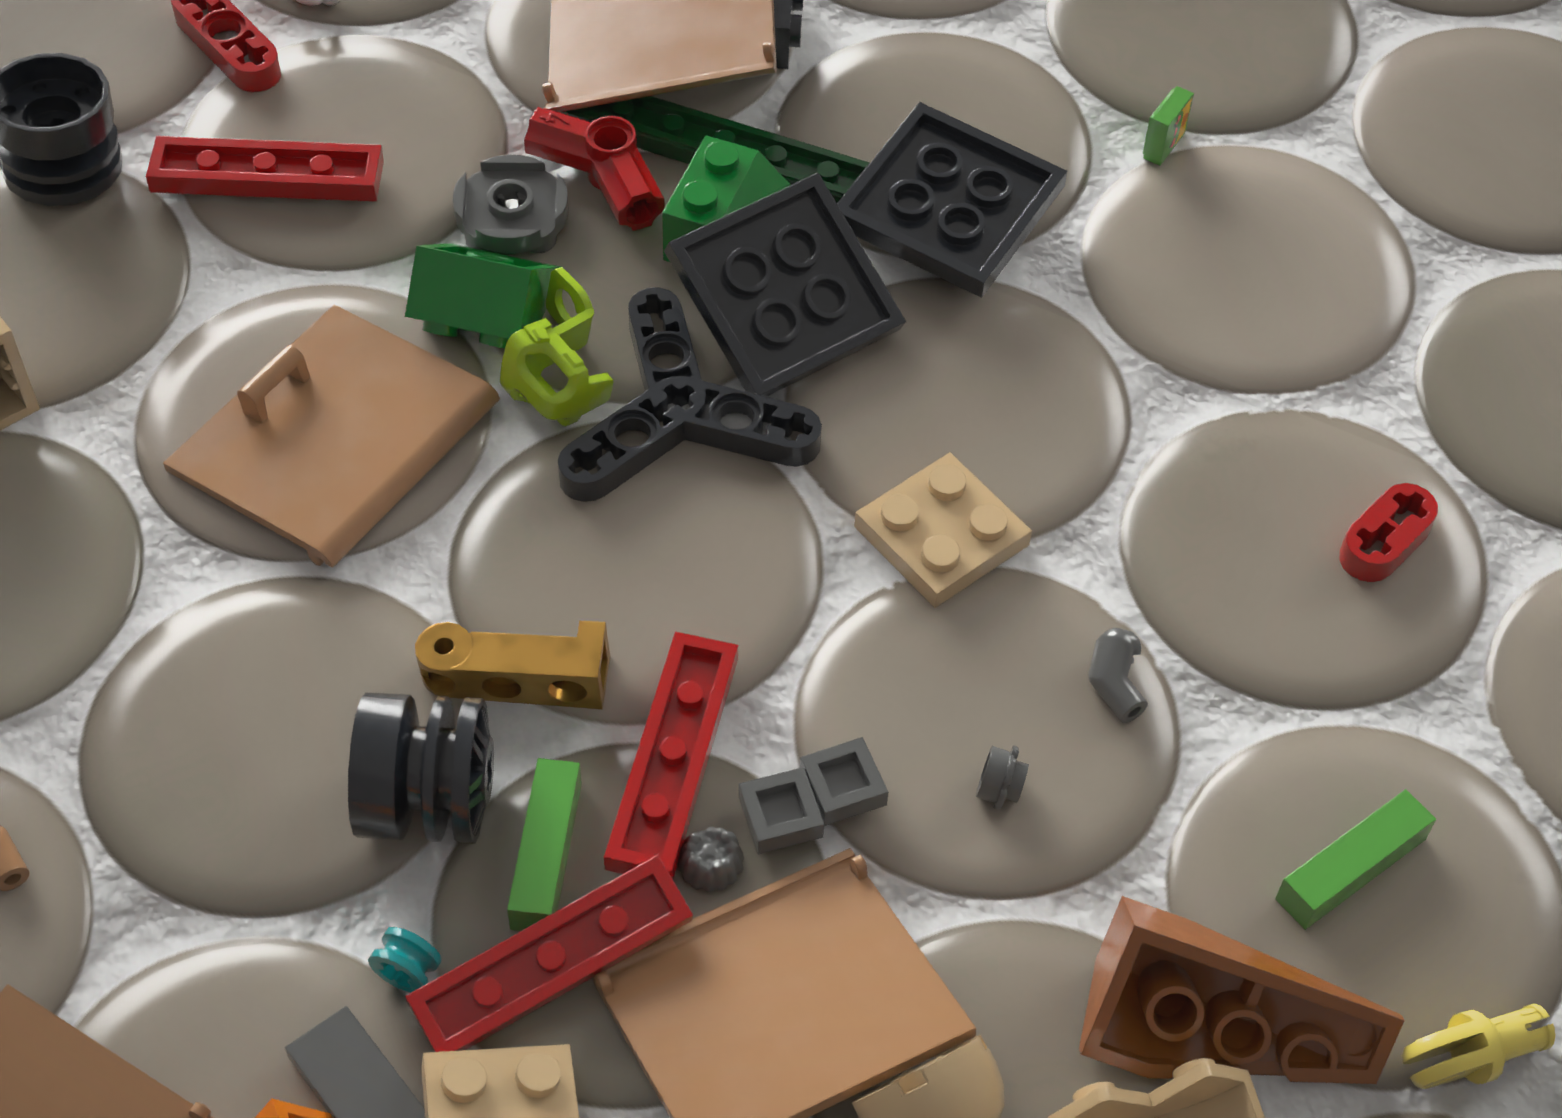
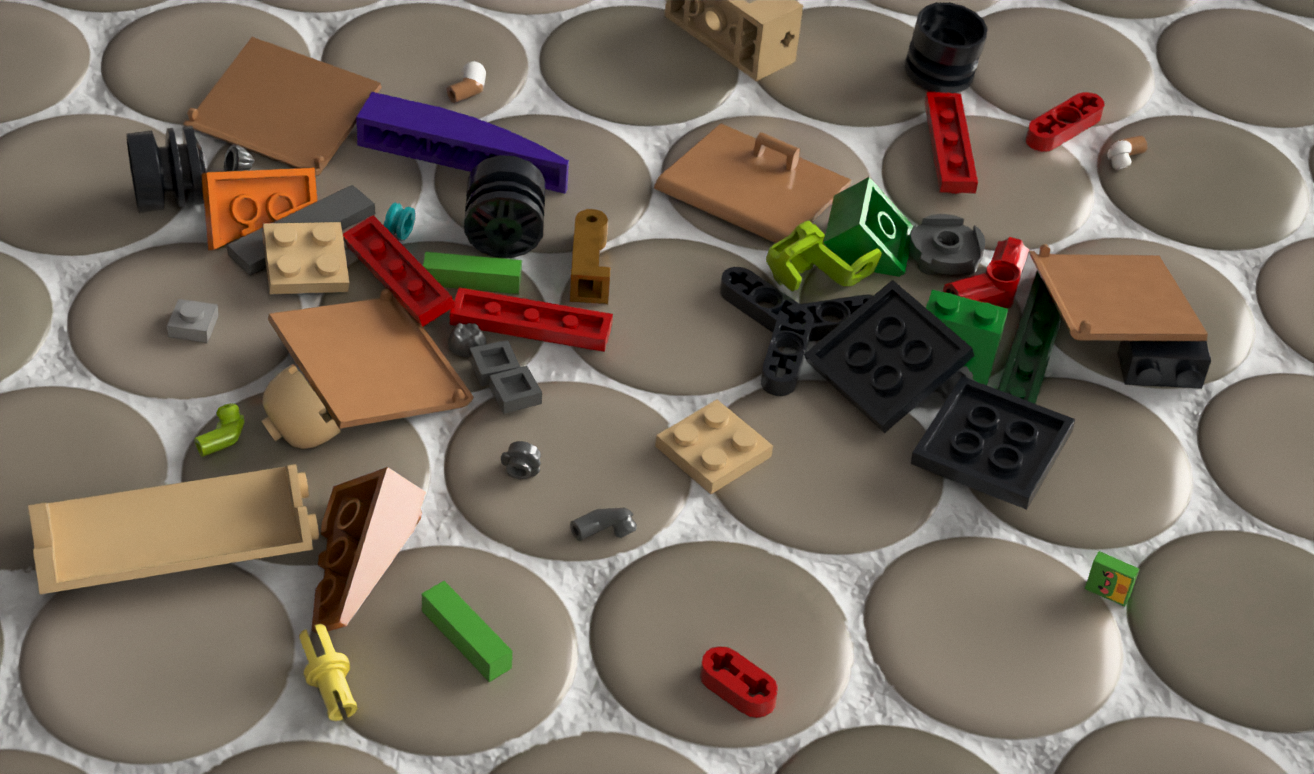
camera: 85 degrees right, 10 degrees down
none -> dark purple slope [356,92,569,194]

